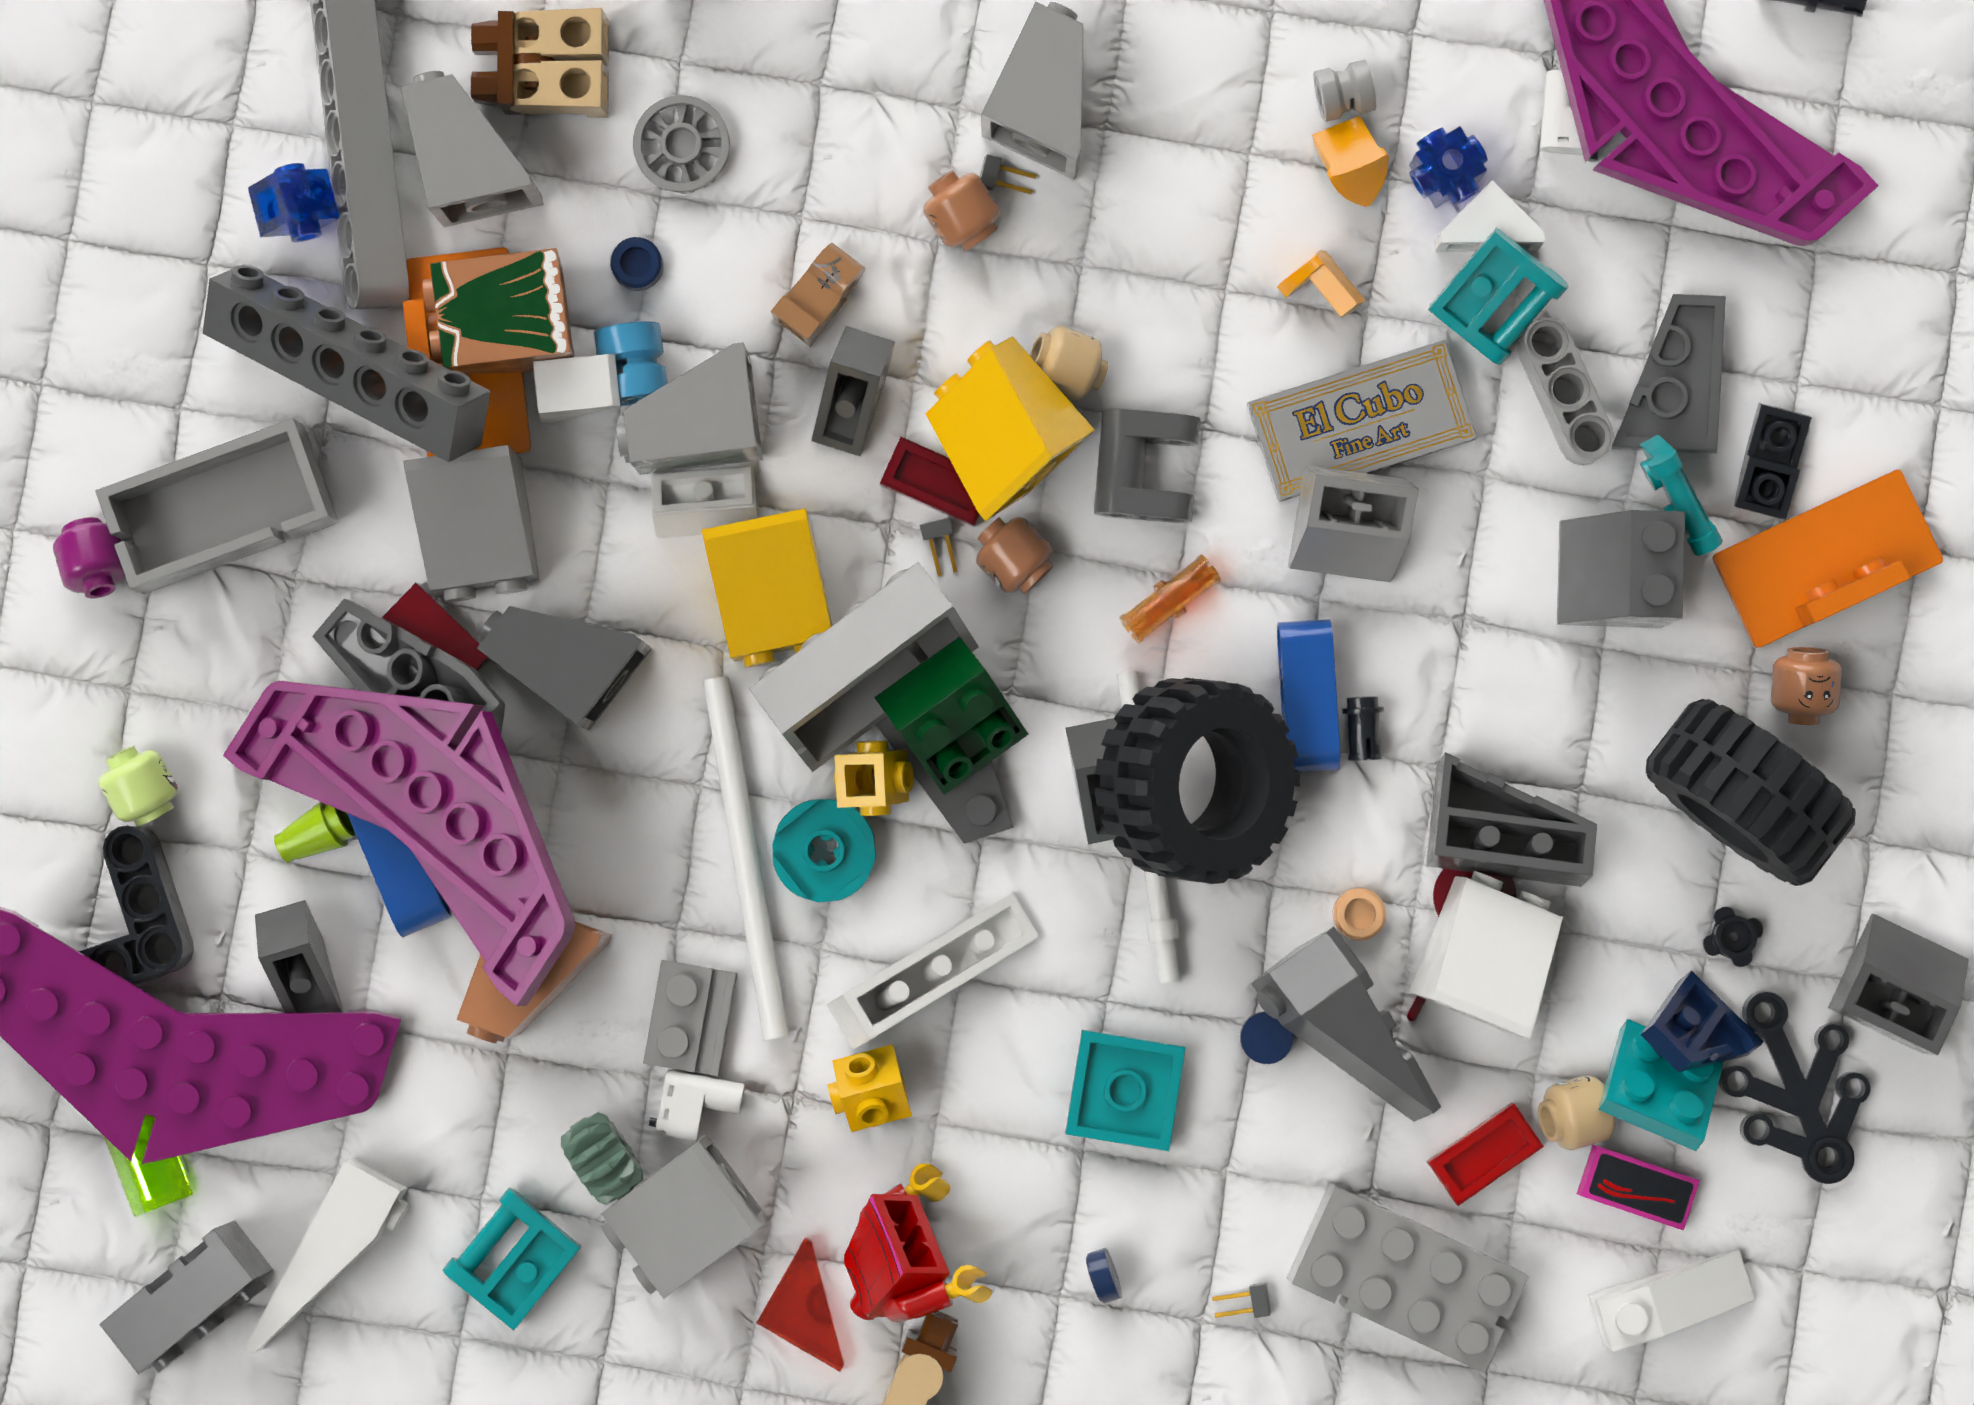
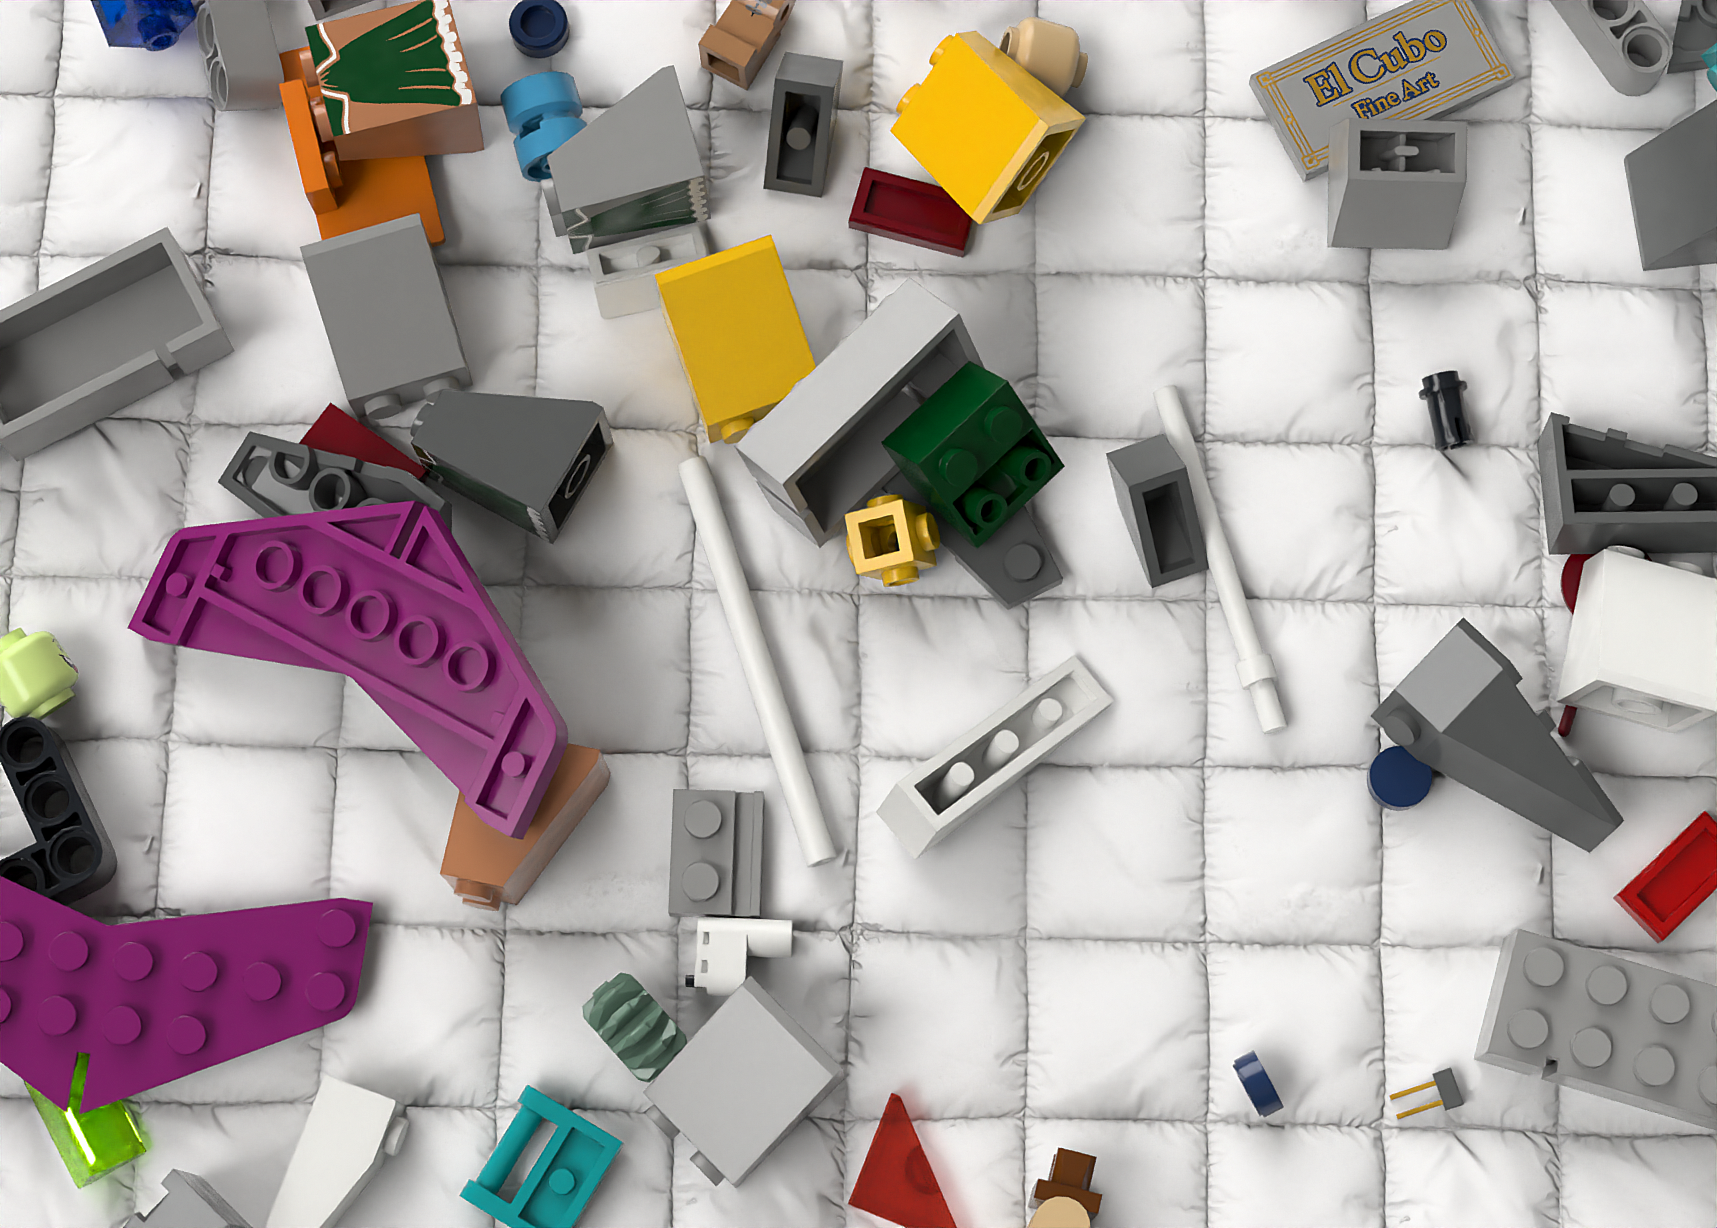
camera: 10 degrees left, 10 degrees down
dark grey brick [203,264,491,462] -> none
dark grey slope [255,900,342,1013] -> none
lime cone [274,802,356,863] -> none
blue beam [347,813,451,938] -> none
white slope [533,354,620,424] -> none
teal plate [772,799,876,903] -> none
yellow brick [827,1044,912,1133] -> none
red torso [844,1163,992,1322] -> none
dark grey piece [919,517,958,576] -> none
nougat head [976,517,1054,594] -> none
teal plate [1065,1030,1186,1151] -> none
dark grey connector [1094,409,1201,523] -> none
black tyre [1095,678,1300,884] -> none
clear orange pin [1119,554,1221,644] -> none
blue beam [1277,619,1340,772] -> none
light nougat tile [1332,888,1386,940] -> none

